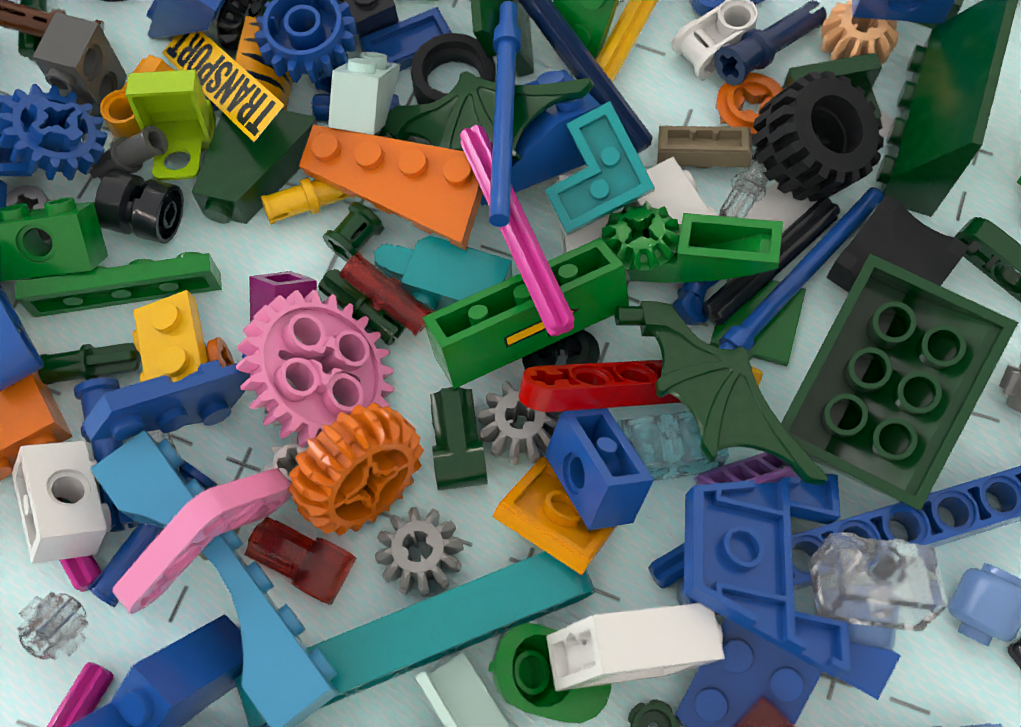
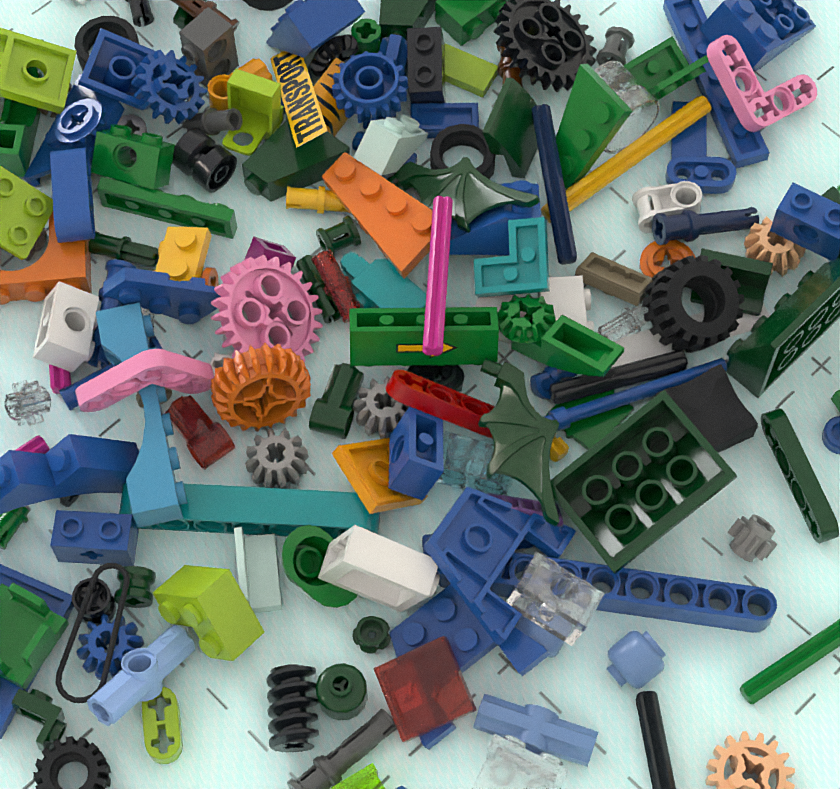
camera: 25 degrees right, 5 degrees down
blue bar [489,1,521,227] -> none

